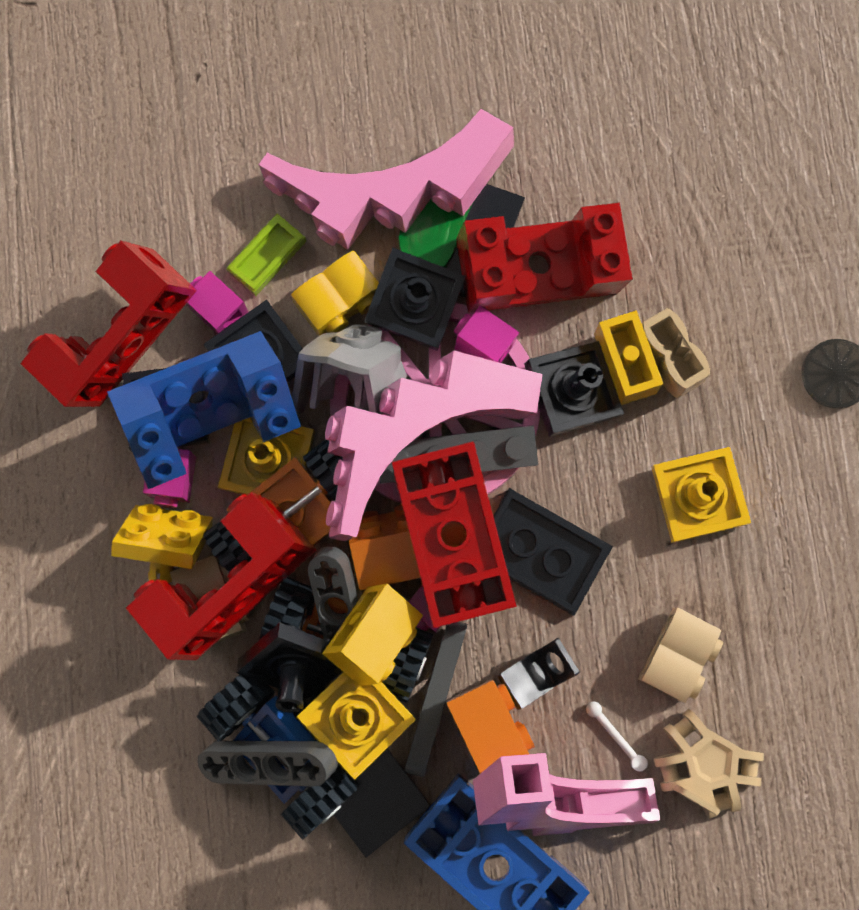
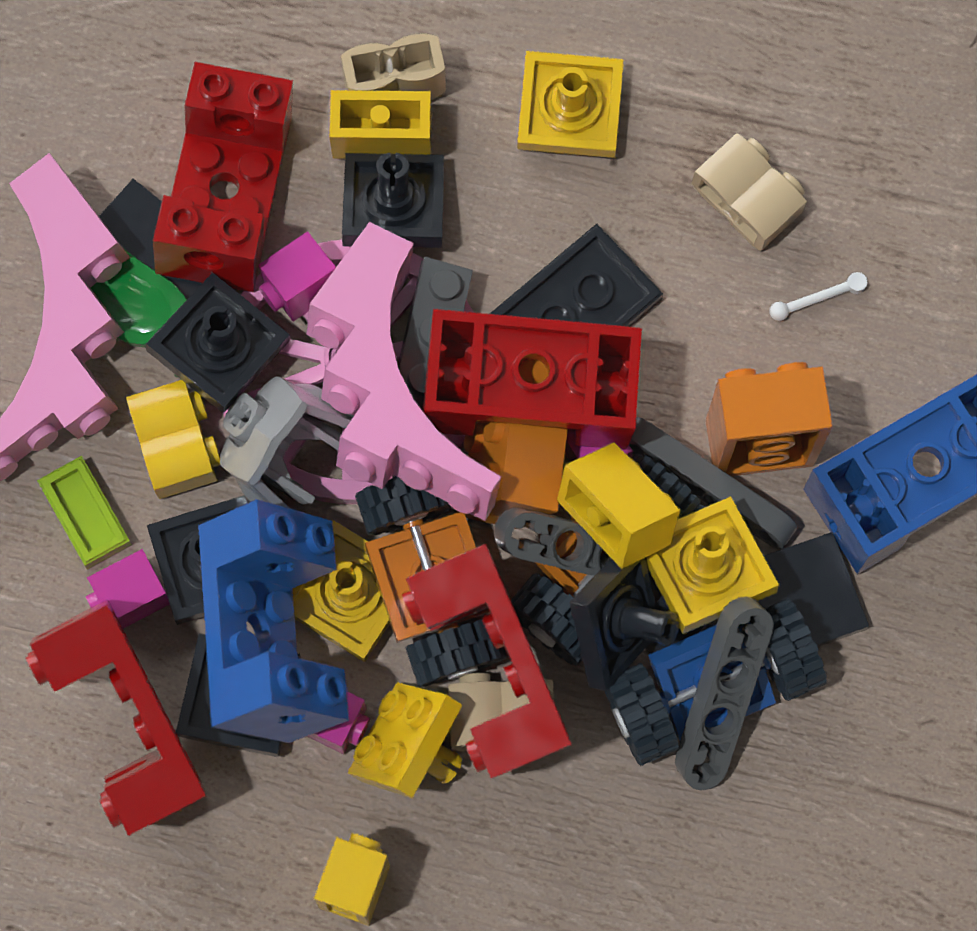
camera: 75 degrees left, 5 degrees down
bright pink arch [473,753,660,836] -> none
black bracket [497,638,580,710] -> none
tan piece [653,708,764,819] -> none
none -> yellow brick [314,833,390,926]

